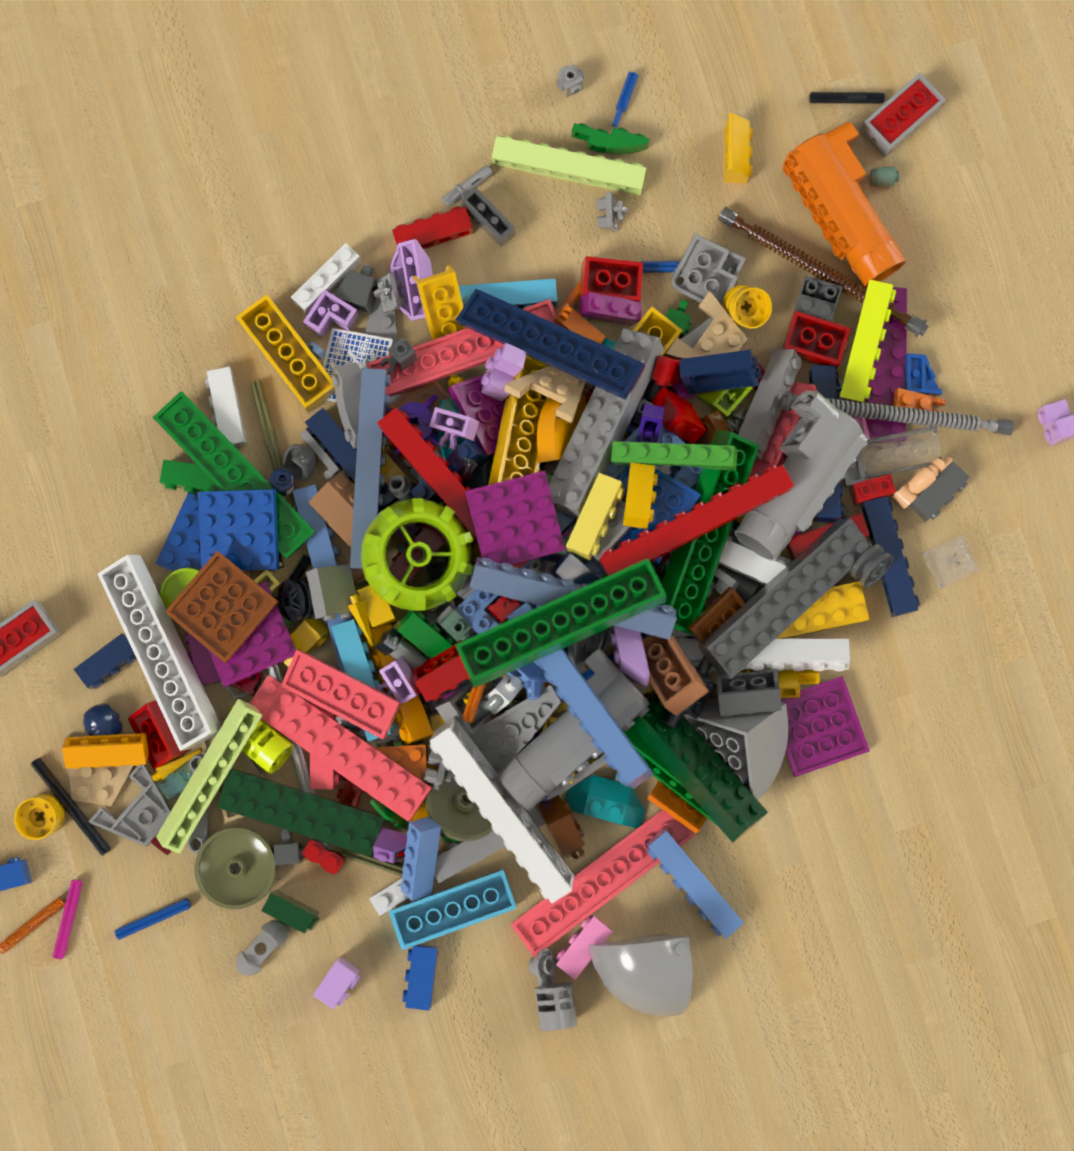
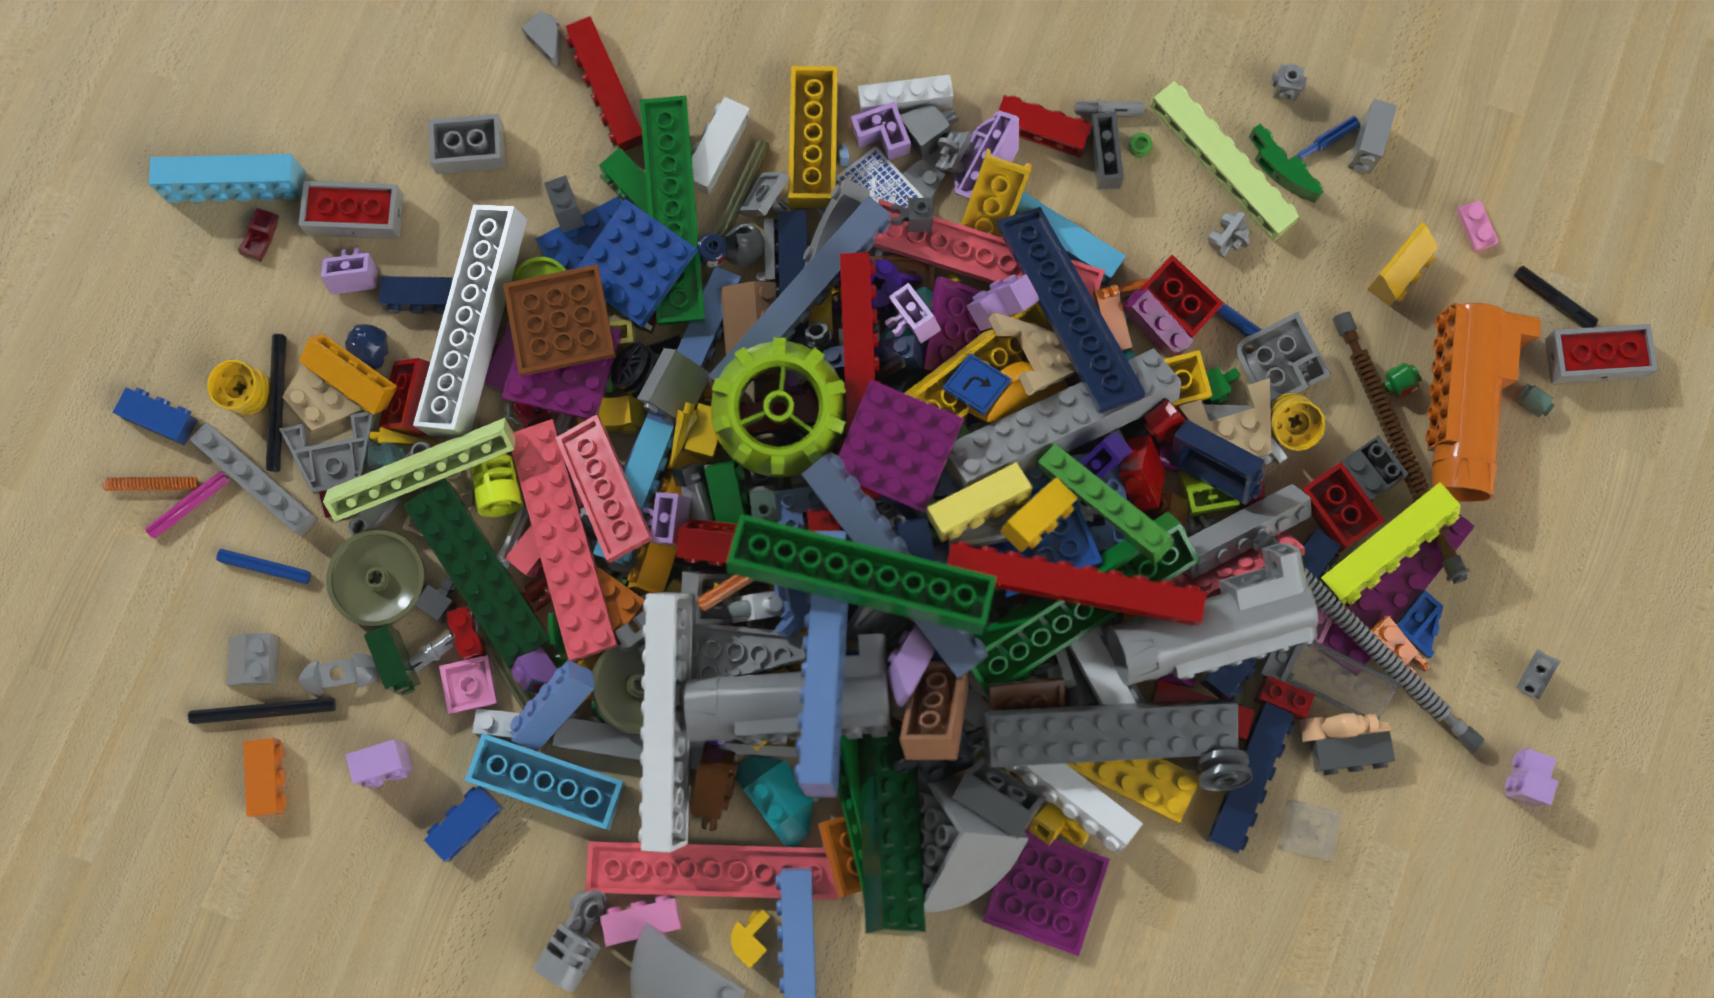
camera: 40 degrees right, 5 degrees down
none -> black axle [188,698,336,724]
none -> light grey brick [189,422,319,537]
none -> light grey slope [227,633,280,686]
none -> orange brick [243,738,287,817]
none -> lavender brick [321,247,378,295]
none -> light grey pin [409,632,455,672]
none -> light grey brick [428,114,506,174]
none -> bright pink plate [439,655,498,715]
none -> light grey slope [521,10,561,68]
none -> dark grey brick [544,175,585,233]
none -> red brick [564,16,643,152]
none -> yellow brick [731,909,771,969]
none -> light grey tile [739,172,790,216]
none -> blue piece [942,353,1012,415]
none -> bright green tile [1128,133,1153,157]
none -> white tile [1261,438,1288,465]
none -> light grey brick [1348,99,1397,174]
none -> green head [1383,363,1422,398]
none -> bright pink plate [1456,200,1499,252]
none -> light grey hips [1516,649,1561,699]

